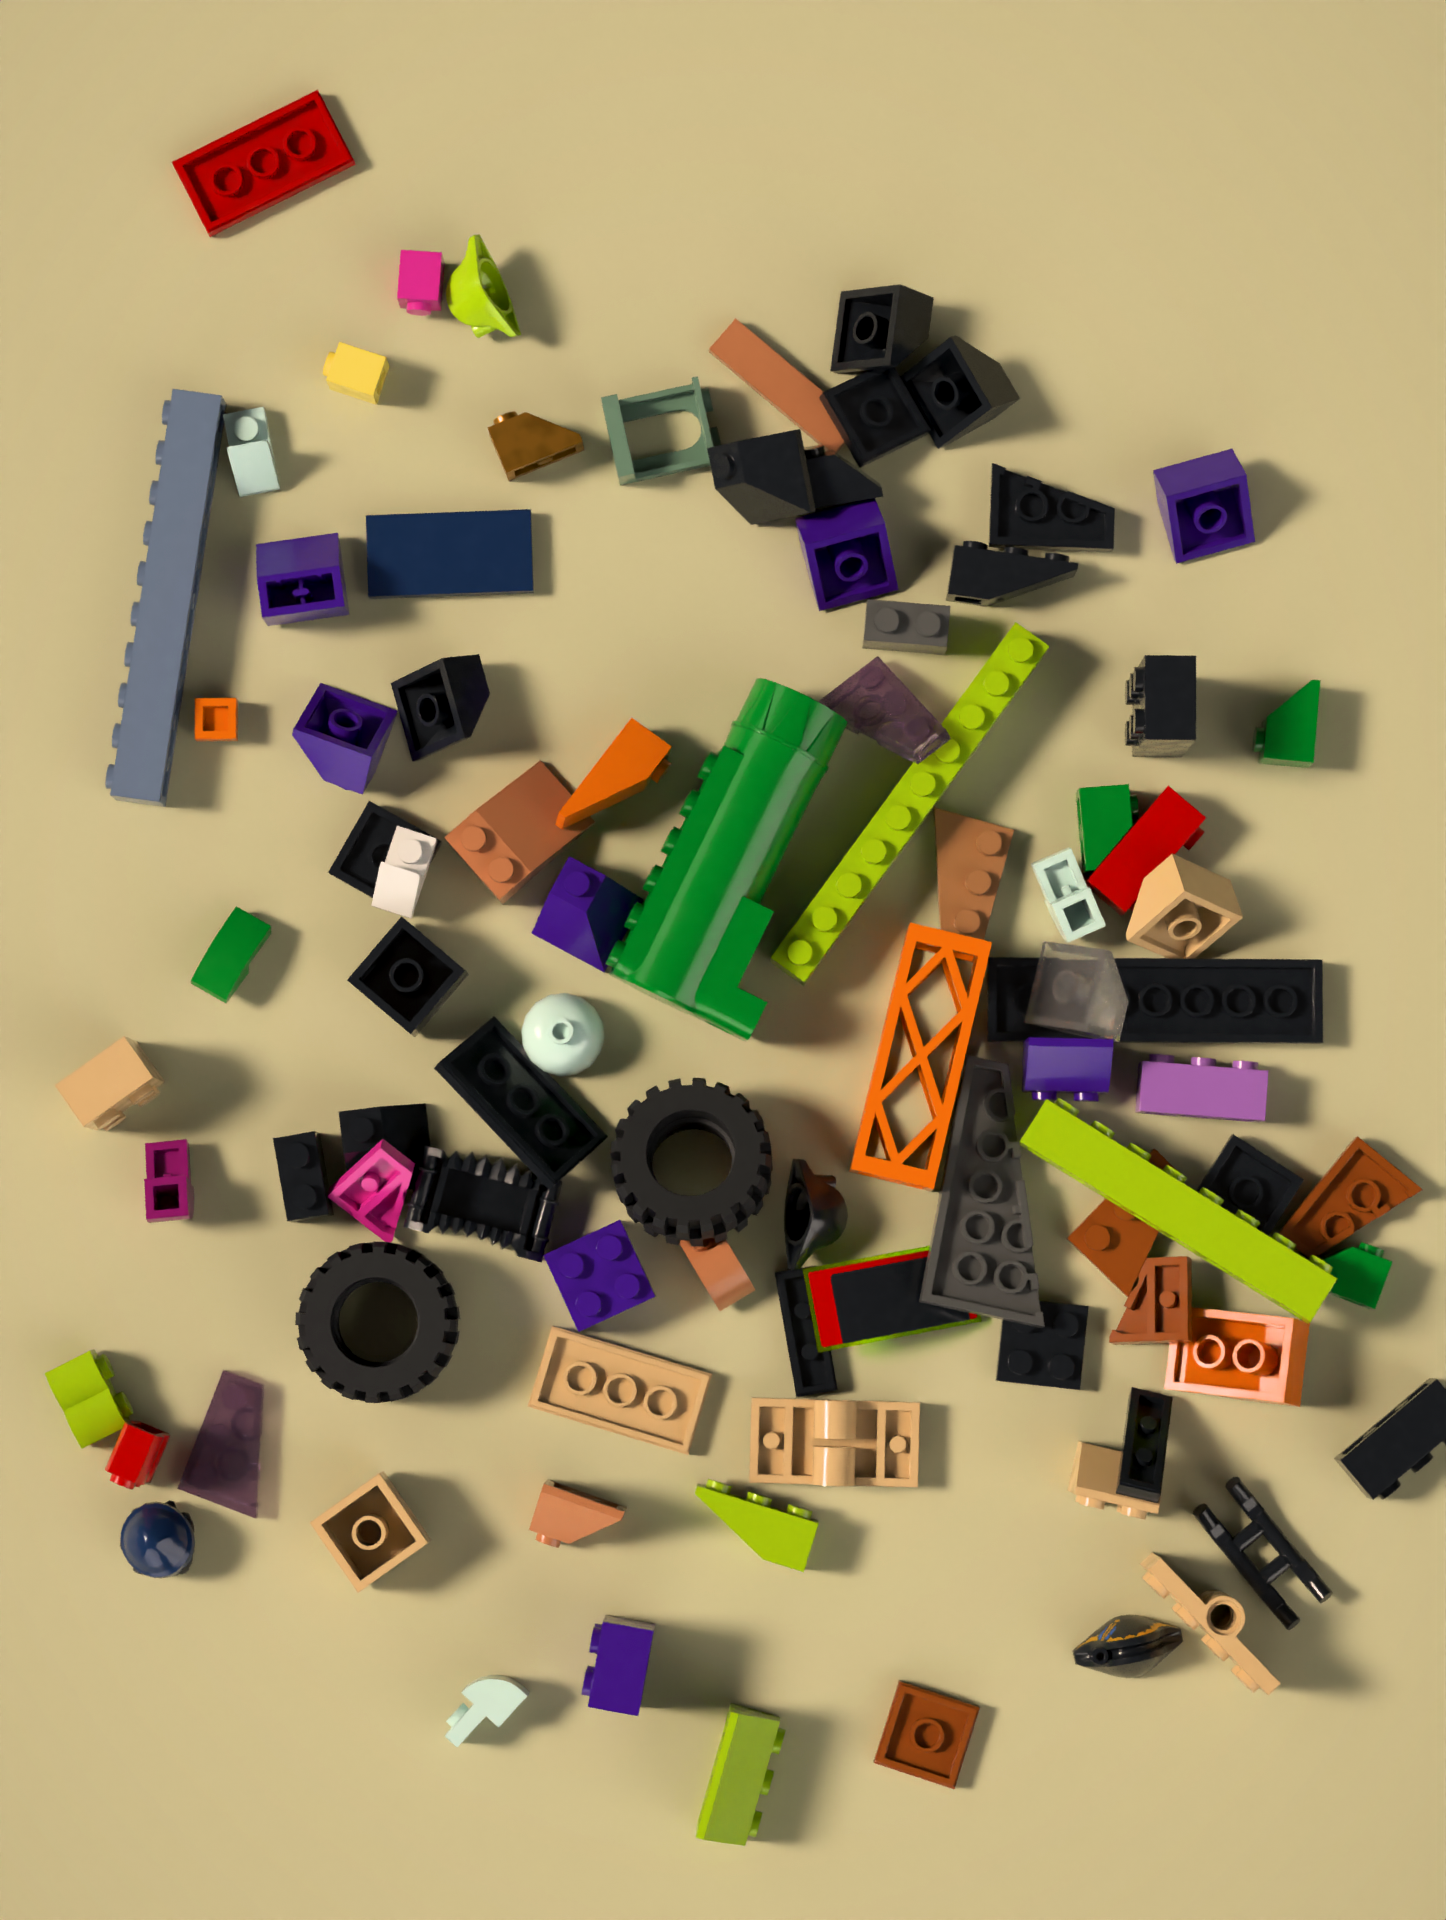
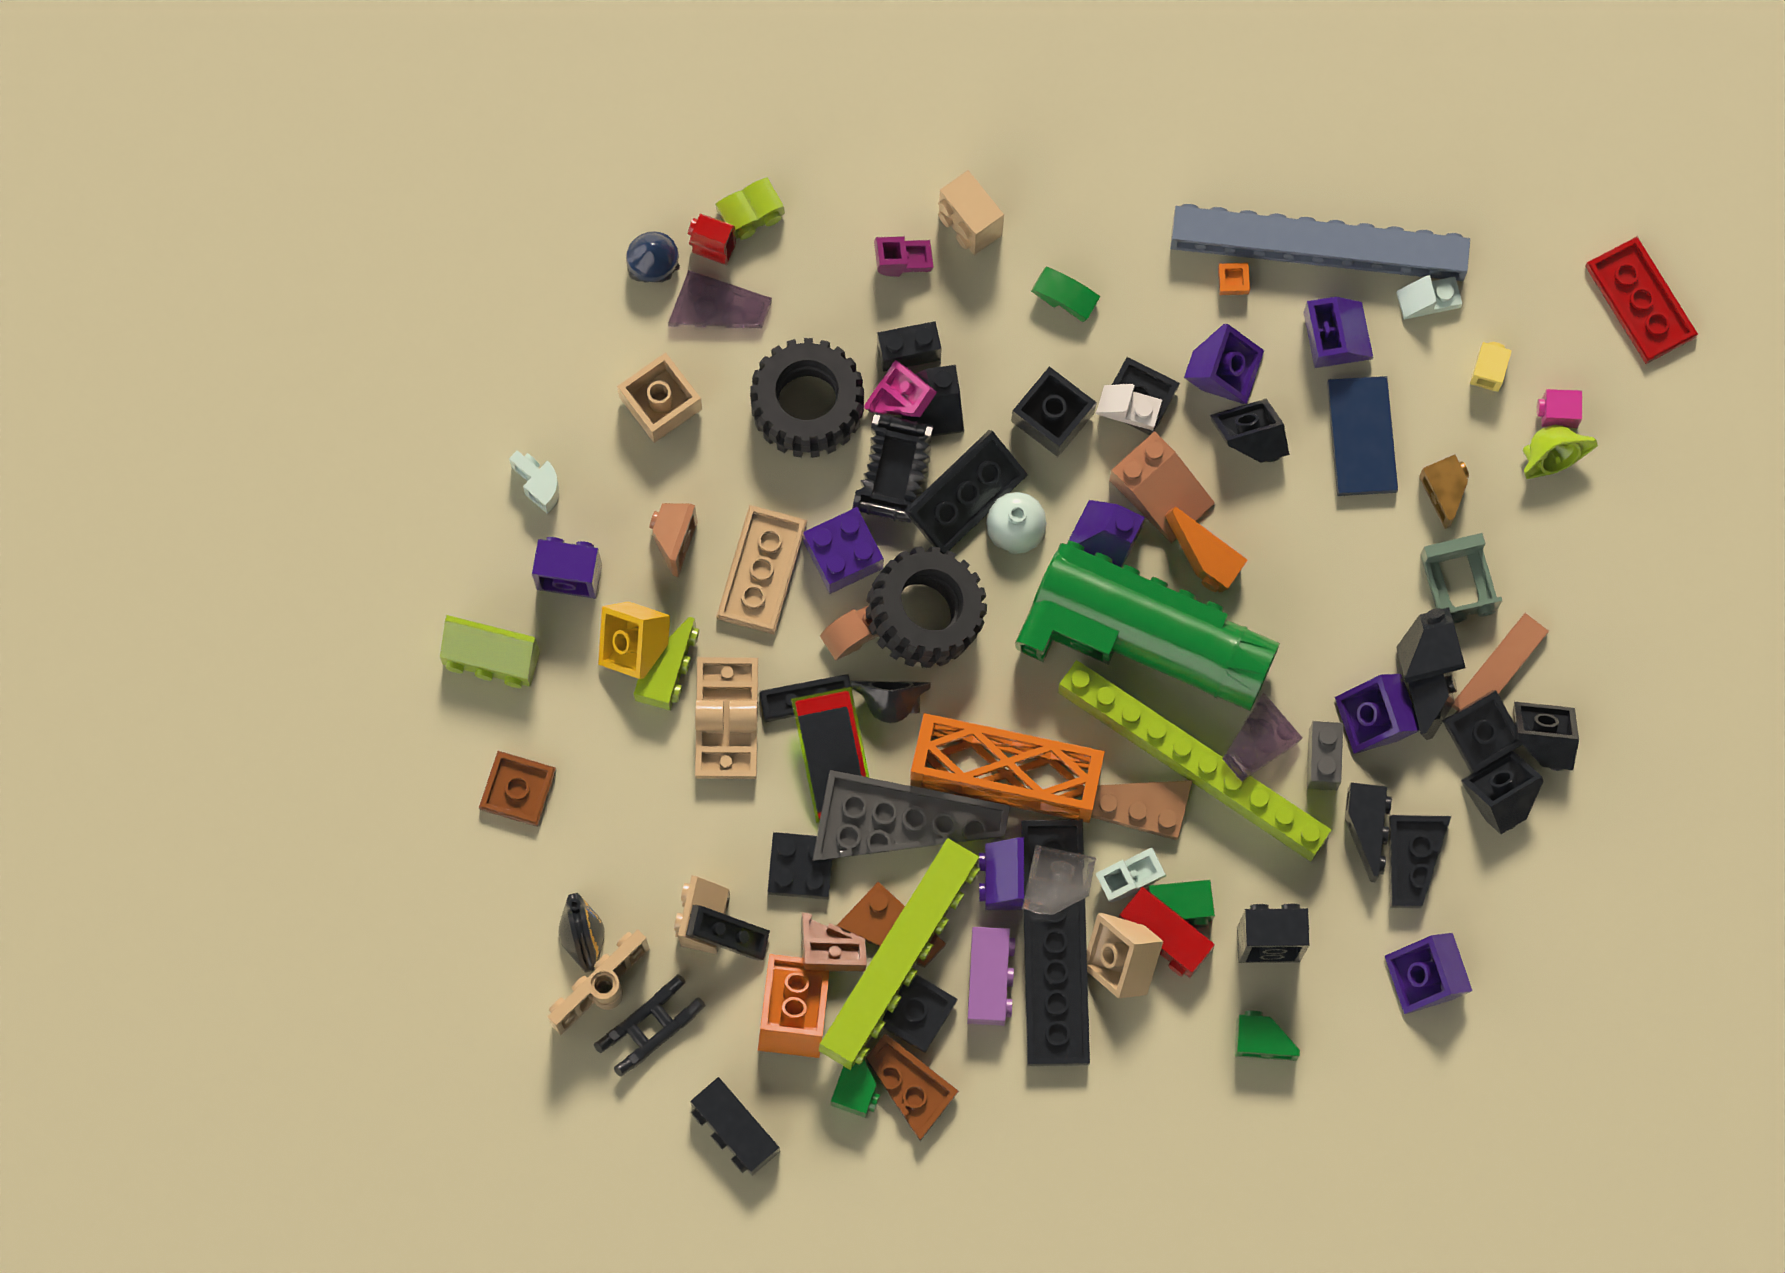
camera: 85 degrees right, 10 degrees down
none -> yellow slope [598,602,670,679]

